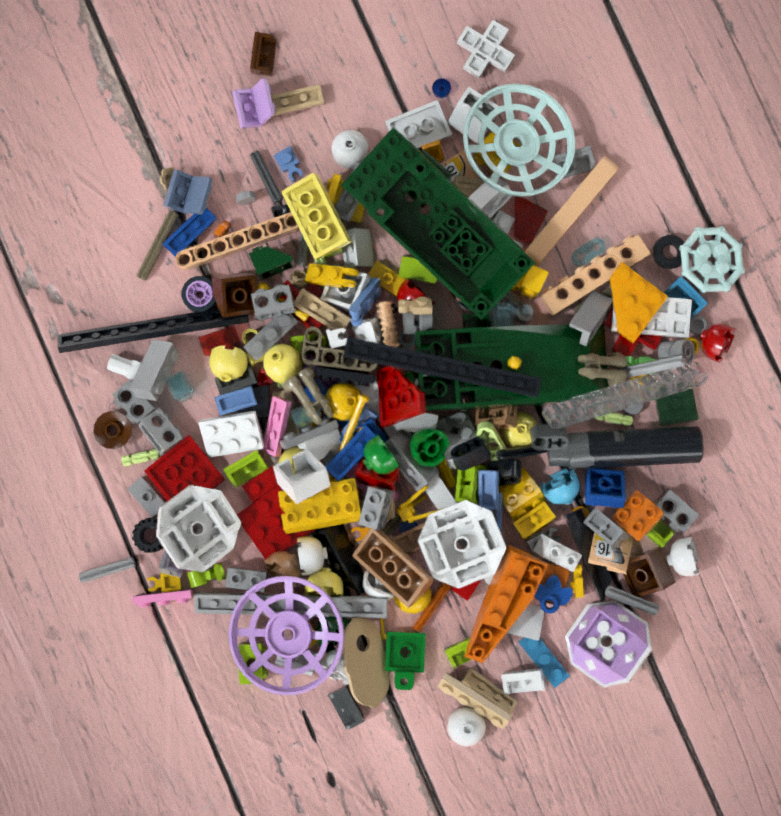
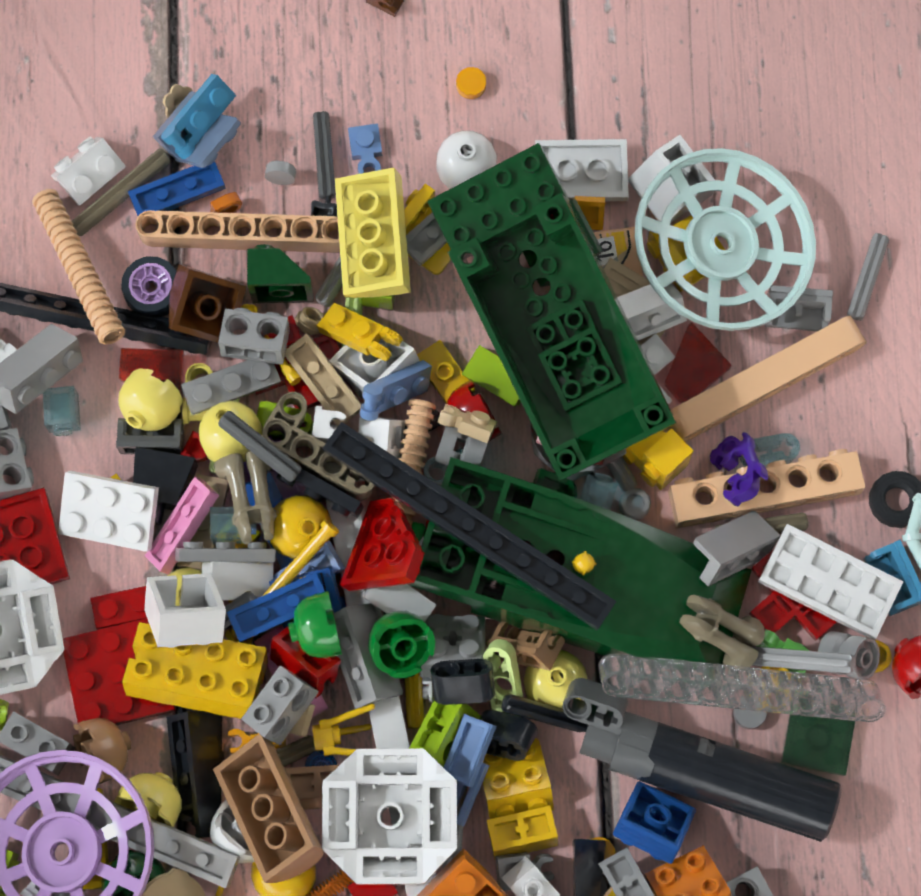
camera: 20 degrees right, 10 degrees down
medium blue tile [214,386,258,416] -> none
lime hinge [223,450,268,488] -> none
lavender bracket [232,78,275,129] -> none
tan plate [271,84,324,116] -> none
white cylinder [297,536,328,576] -> none
white panel [343,228,374,269] -> none
clear blue tile [432,78,451,99] -> none
white plate [457,20,515,79] -> none
medium azure cylinder [540,469,580,505] -> none
yellowish green axle [595,409,633,426] -> none
light orange plate [609,262,668,343] -> none
light grey tile [689,316,708,335] -> none
none -> light nougat piece [32,189,125,345]
none -> white bracket [51,137,126,206]
none -> dark azure plate [161,74,237,159]
none -> dark grey axle [218,411,302,482]
none -> light orange tile [456,67,486,99]
none -> dark purple helmet [710,432,769,507]
none -> light grey axle [847,233,889,321]

